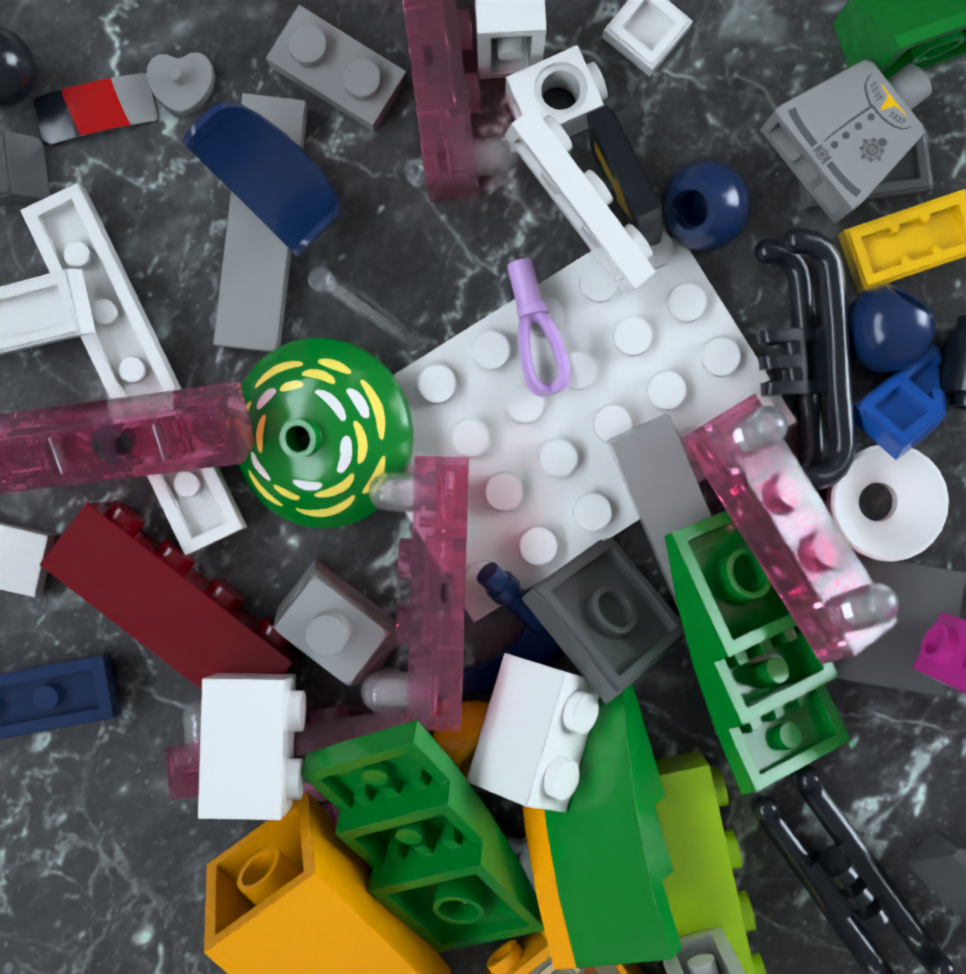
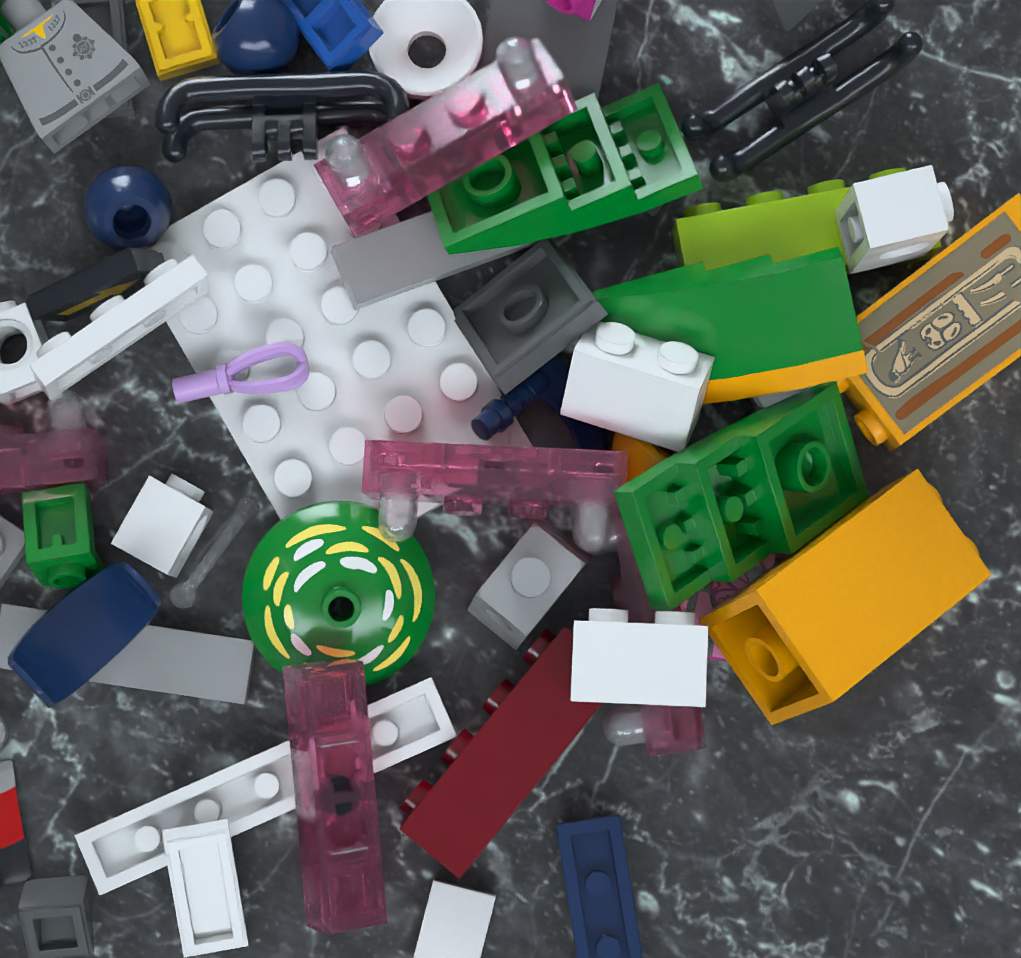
camera: 90 degrees left, 5 degrees down
none -> green bracket [21,482,104,589]
none -> white brick [111,473,214,578]

